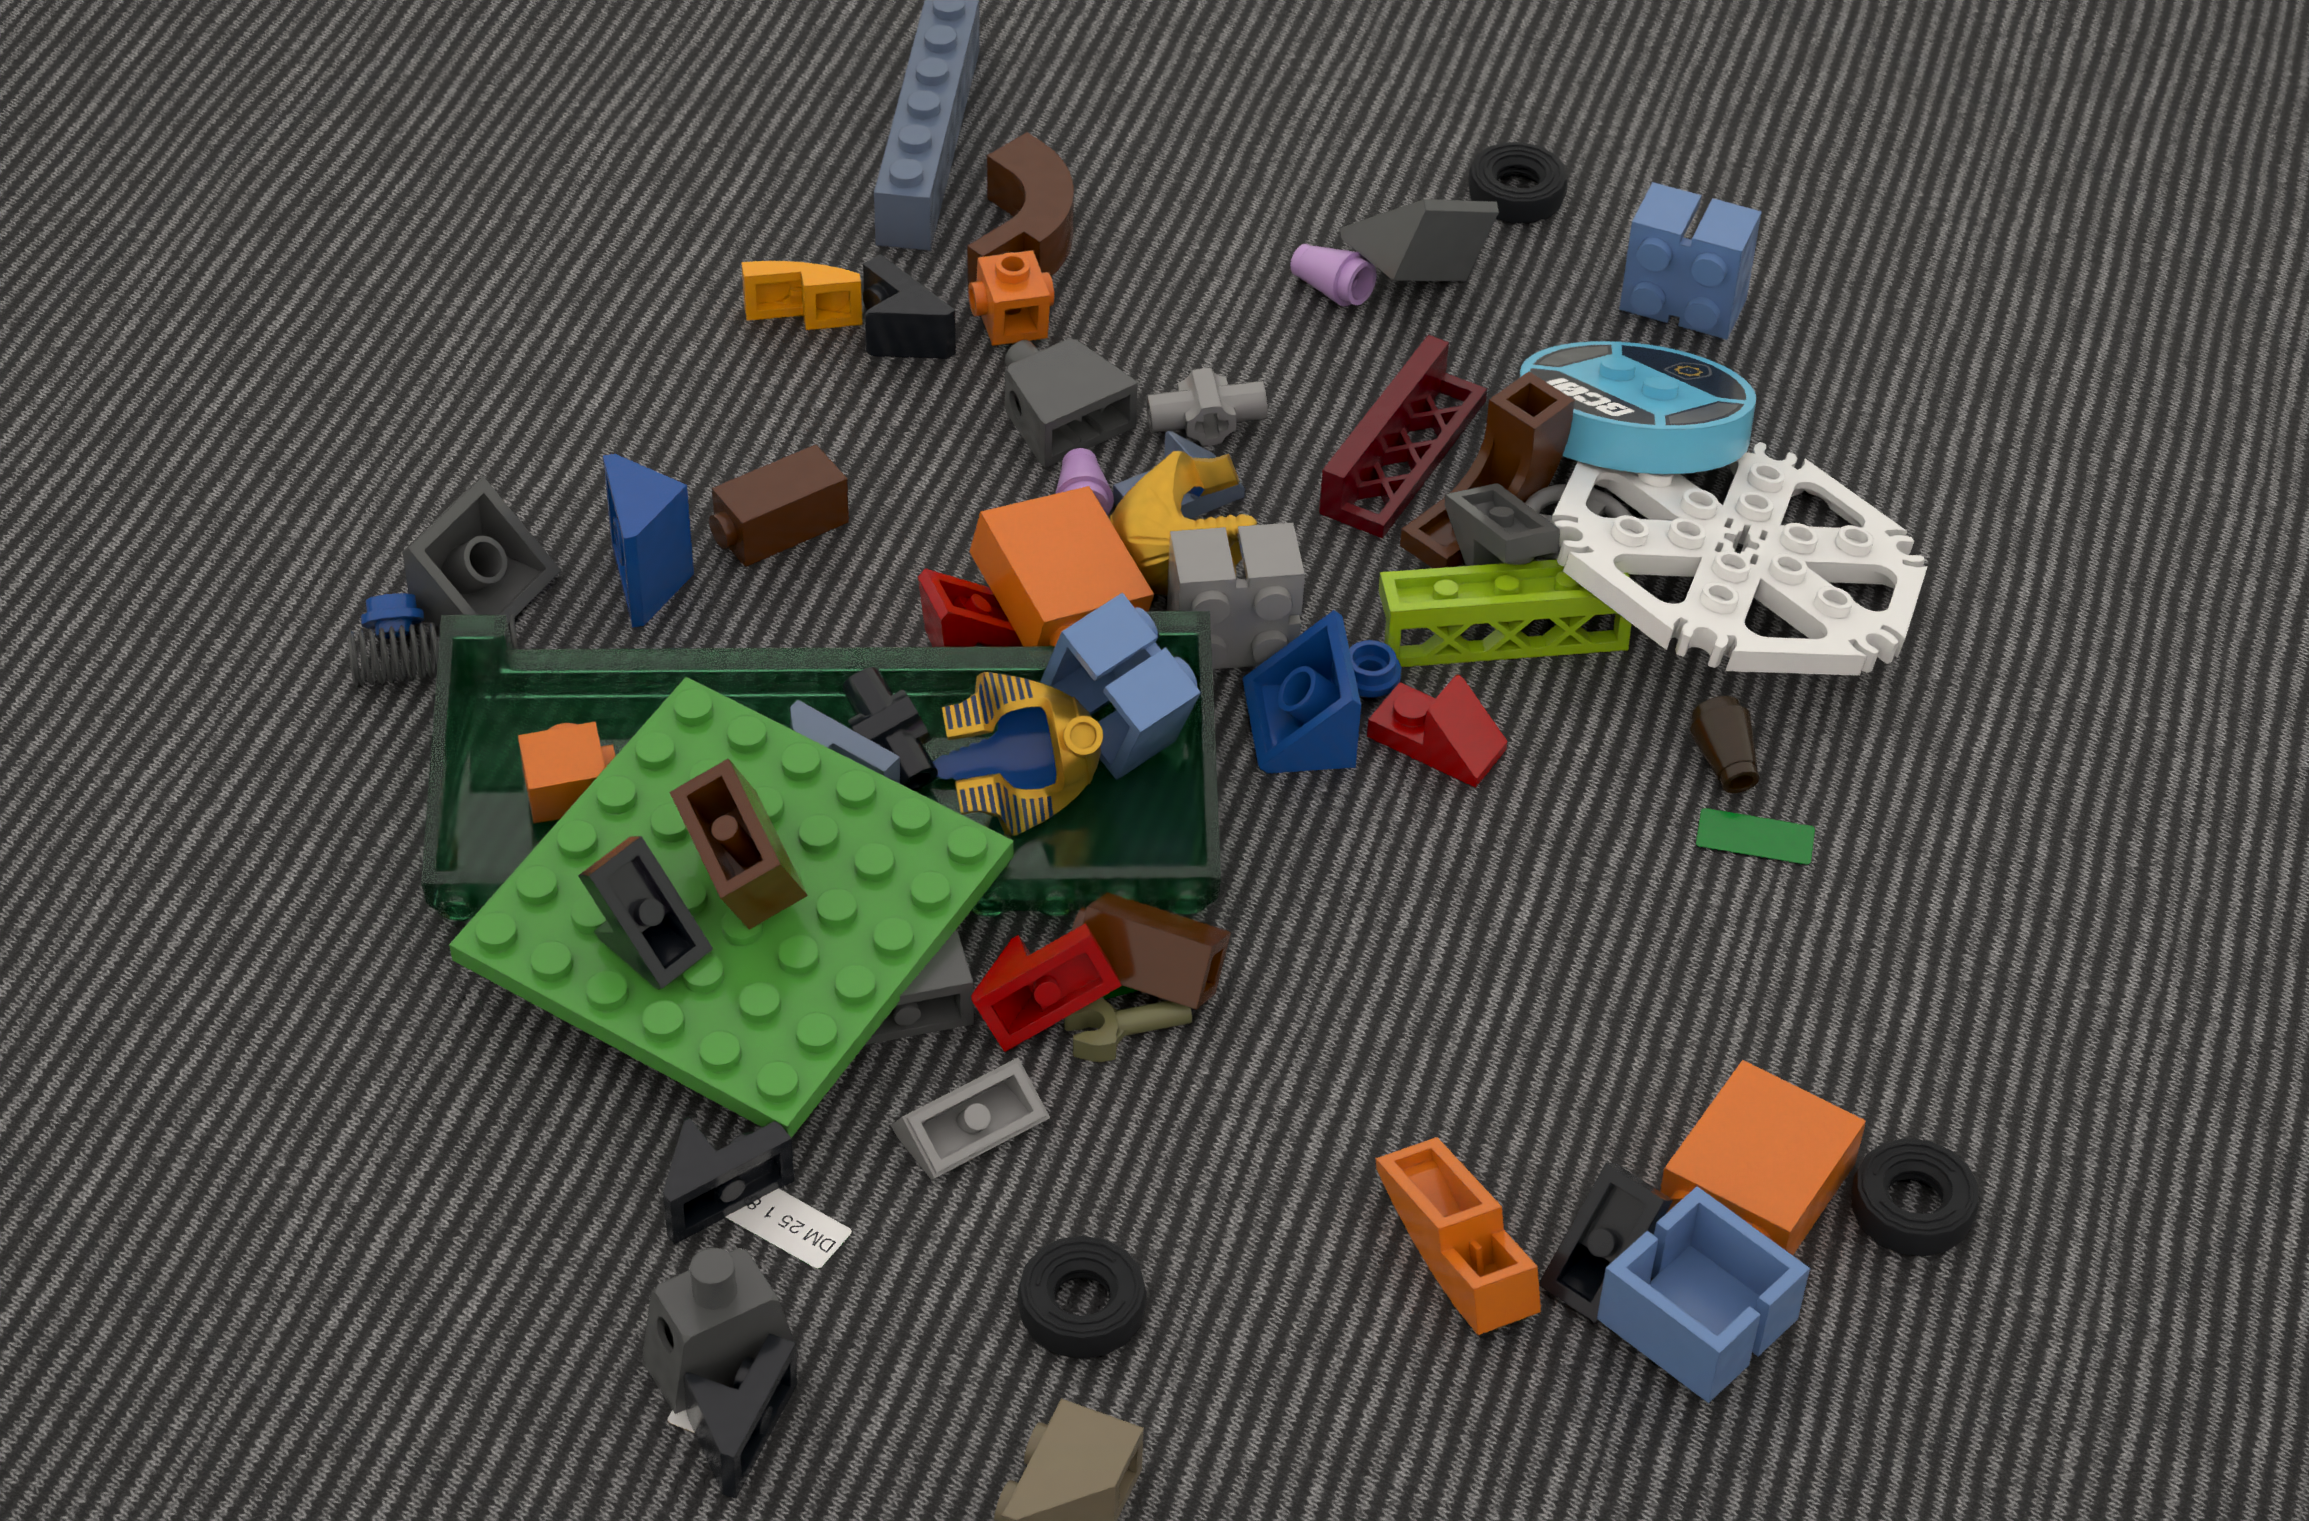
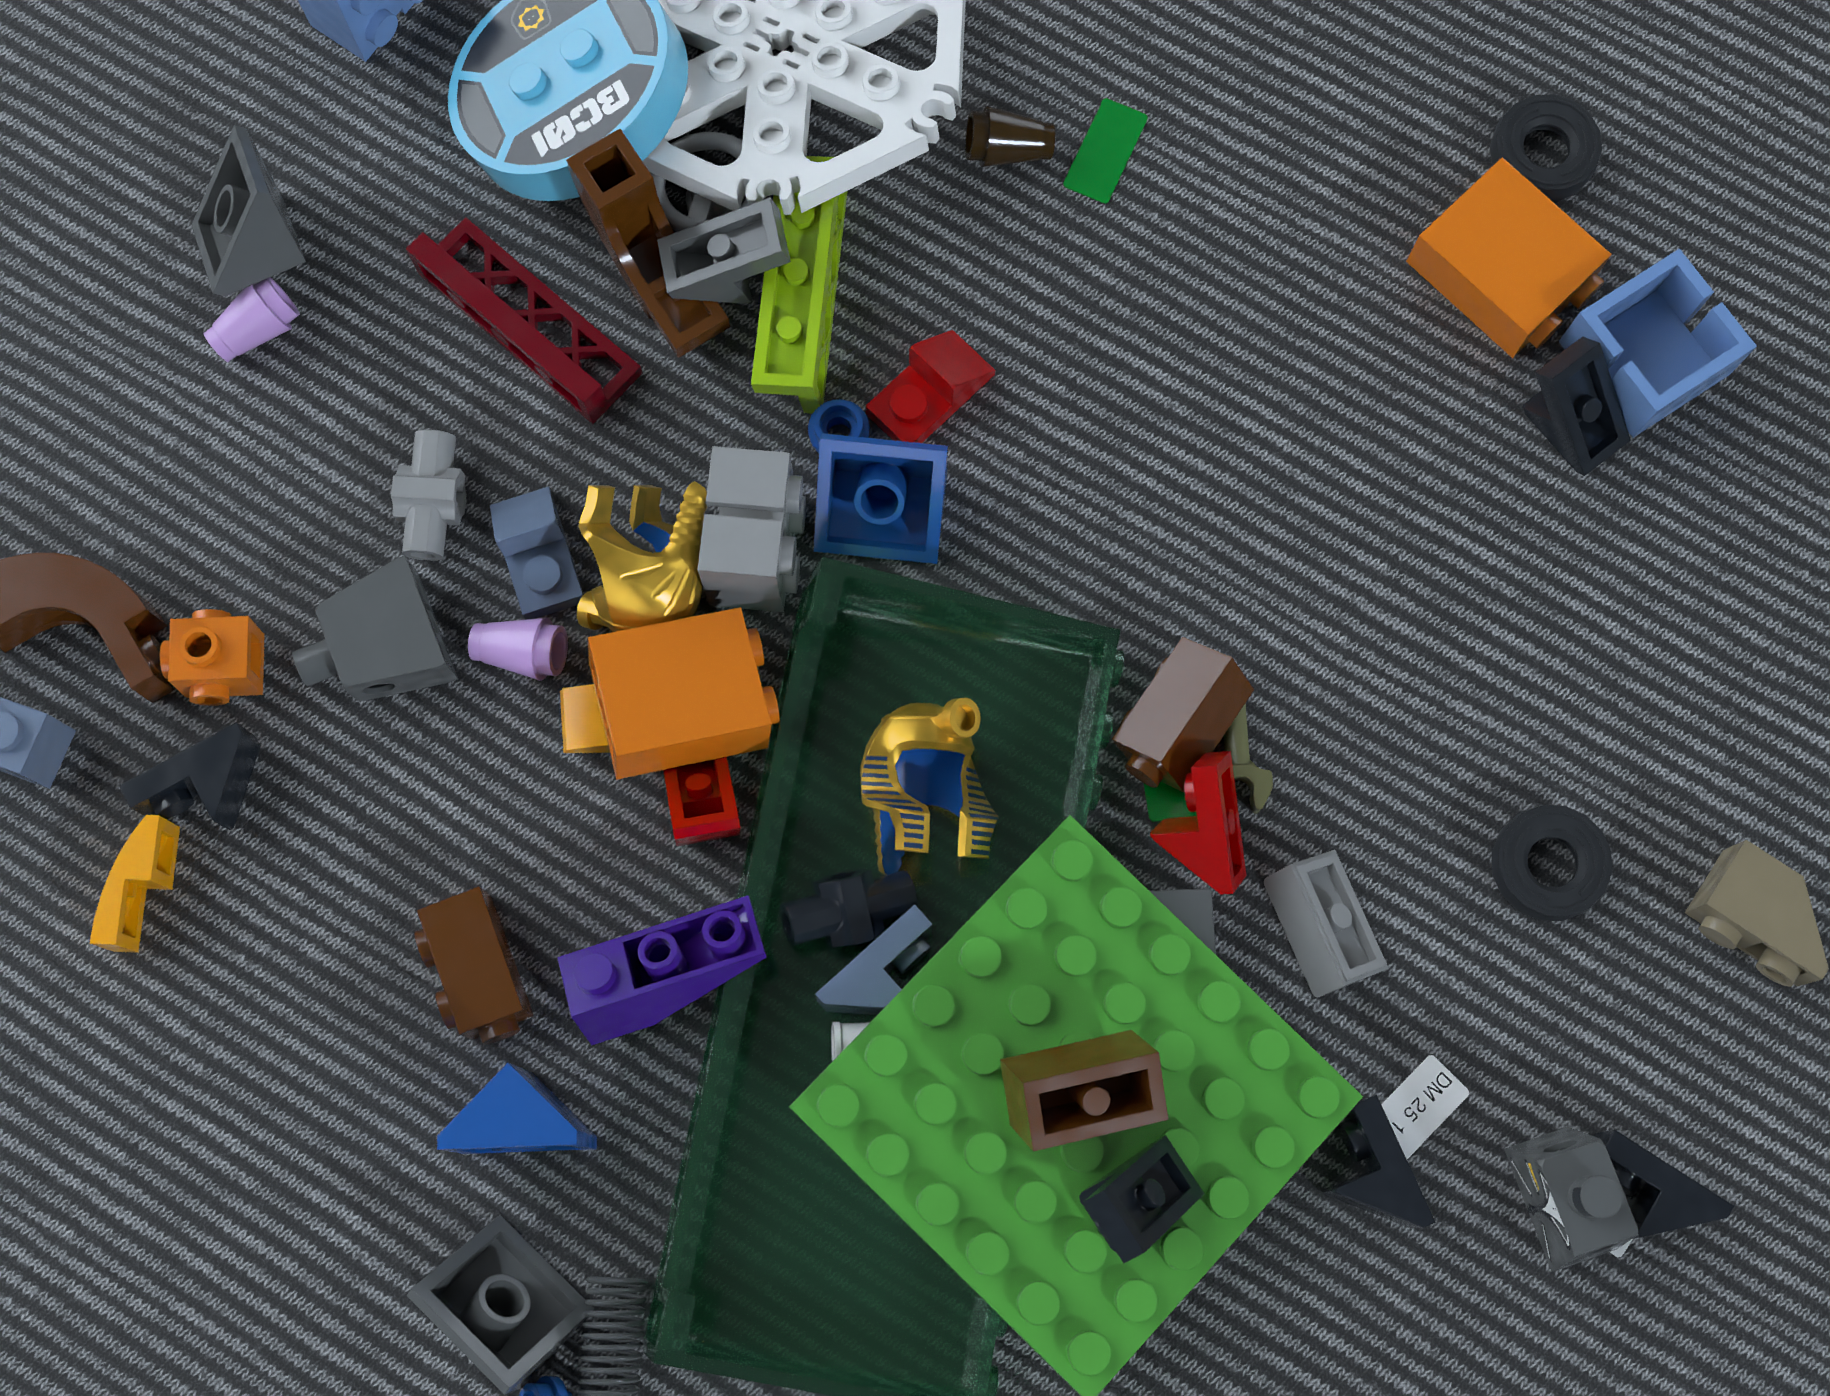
camera: 75 degrees left, 30 degrees up
orange brick [518,721,615,824] -> none
medium blue piece [1040,592,1201,780] -> none
orange slope [1375,1137,1541,1335] -> none
black tyre [1468,142,1567,223] -> none
none -> dark purple slope [557,895,767,1046]

